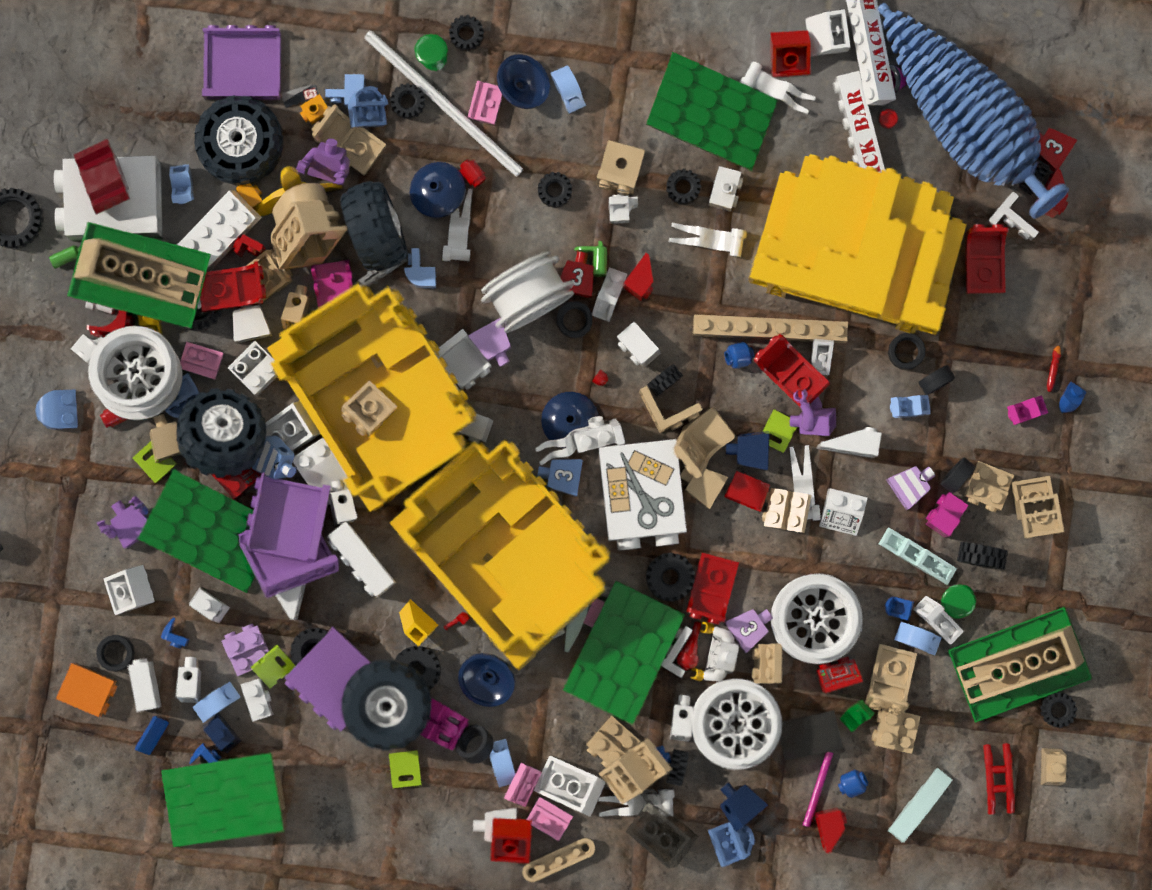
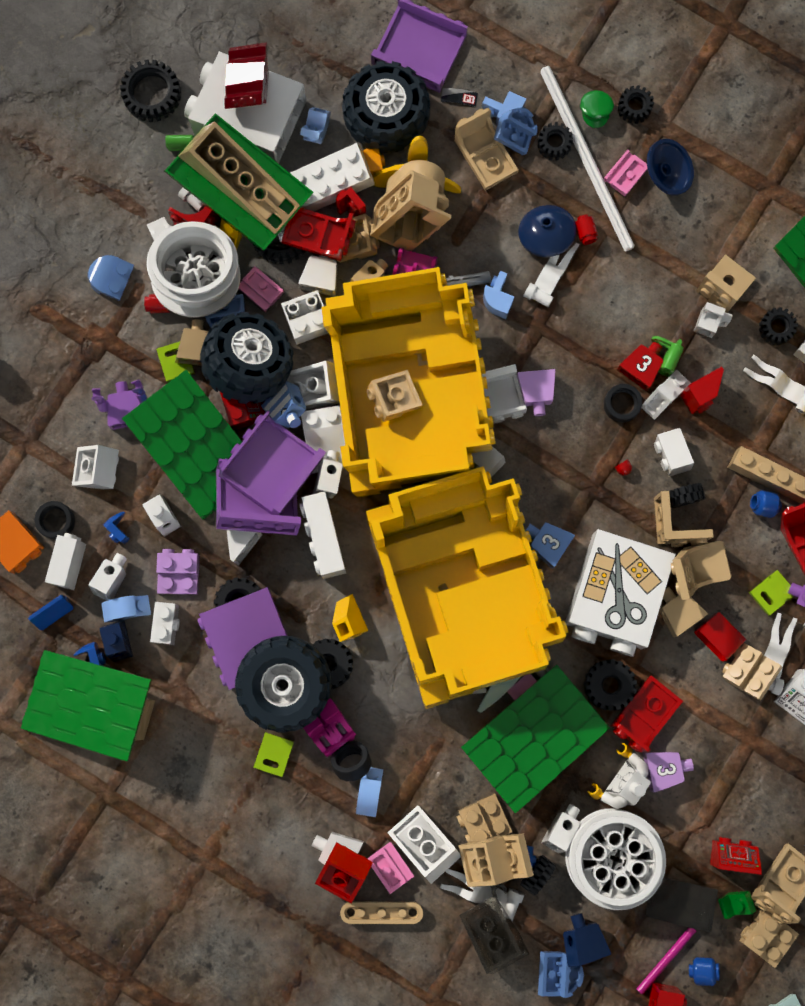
camera: 30 degrees right, 5 degrees down
lime piece [251,645,295,688] -> none
medium lavender torso [296,139,350,185] -> none
light orange brick [300,94,327,125] -> none
black wheel [340,181,408,272] -> none
red hand [443,612,470,630] -> none
dark blue dish [458,653,515,707] -> none
white wheel [481,251,574,333] -> none
bright pink plate [504,763,542,807] -> none
white flag [535,416,605,465] -> none
black tyre [538,172,572,208] -> none
dark blue dish [541,392,598,448] -> none
light blue brick [551,65,586,113] -> none
white bracket [573,419,625,453] -> none
white bracket [661,626,692,678] -> none
red piece [676,622,701,670] -> none
dark blue torso [726,431,770,470] -> none
tan plate [752,644,782,684] -> none
white wheel [771,574,862,664] -> none

